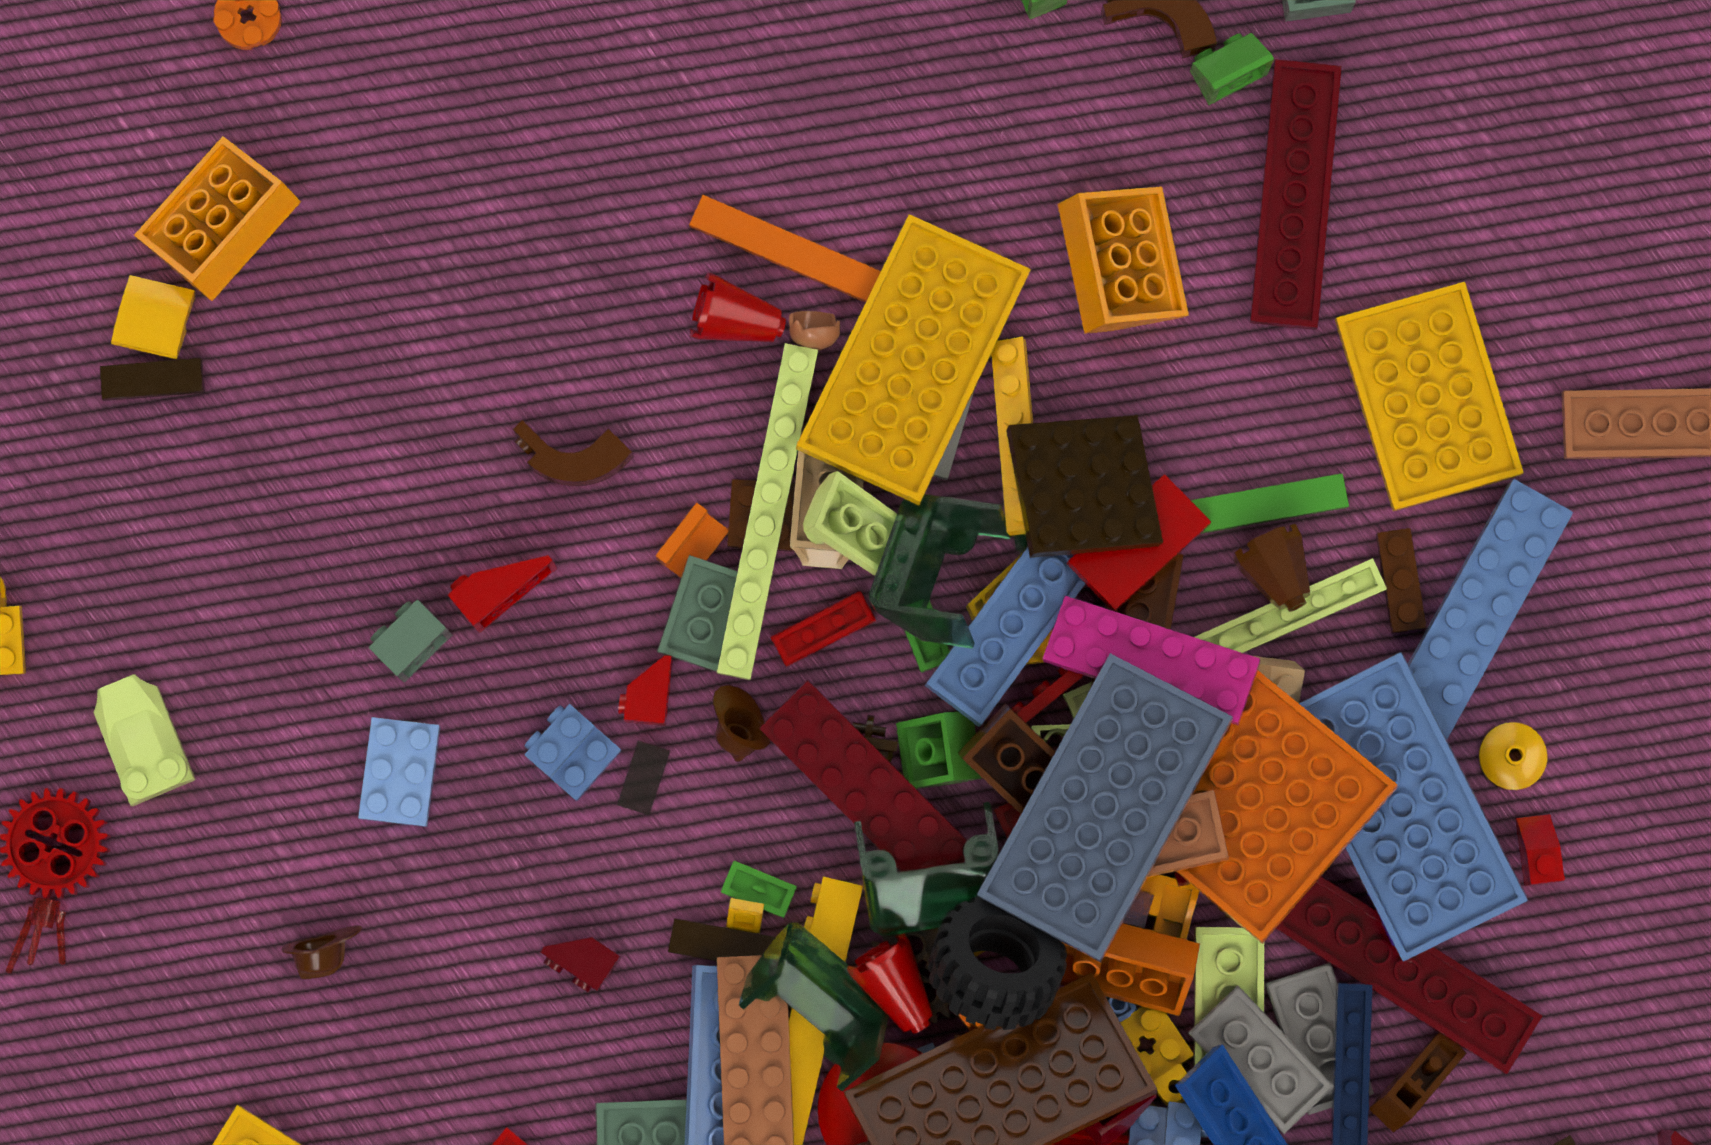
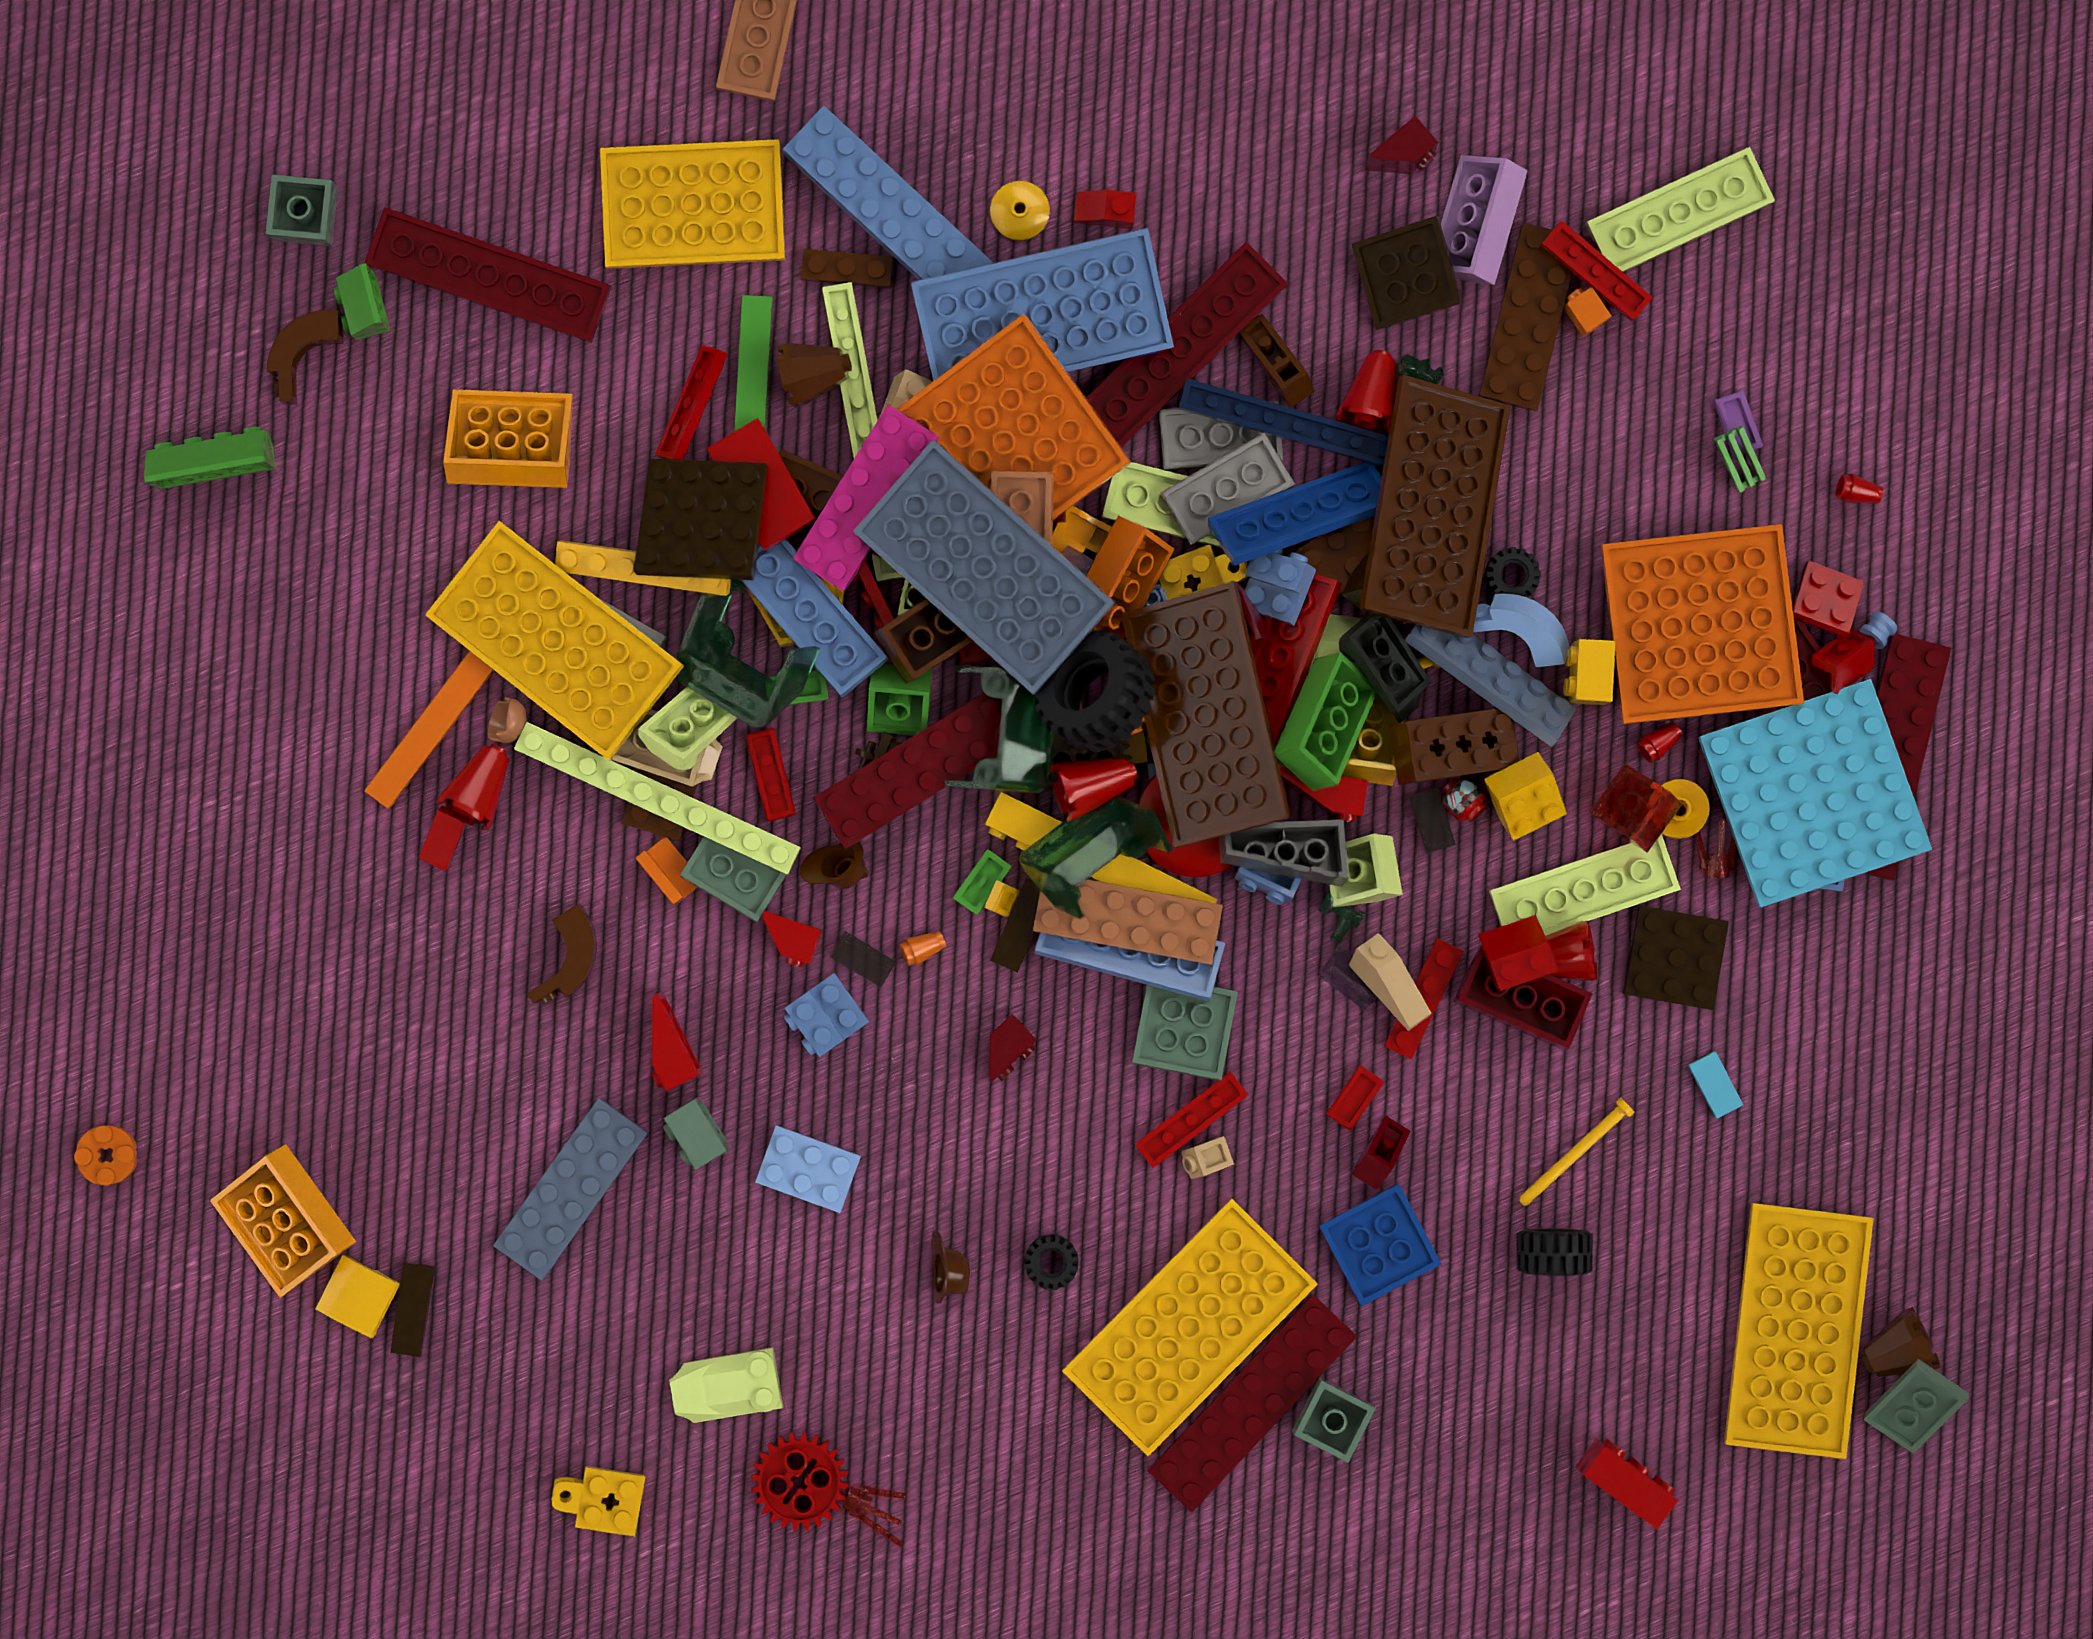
camera: 75 degrees left, 5 degrees up
none -> red tile [419,806,468,871]
none -> sand blue plate [493,1098,649,1281]
none -> red plate [655,345,728,460]
none -> orange cone [899,931,946,966]
none -> black tyre [1024,1234,1079,1290]
none -> yellow tile [1119,732,1148,764]

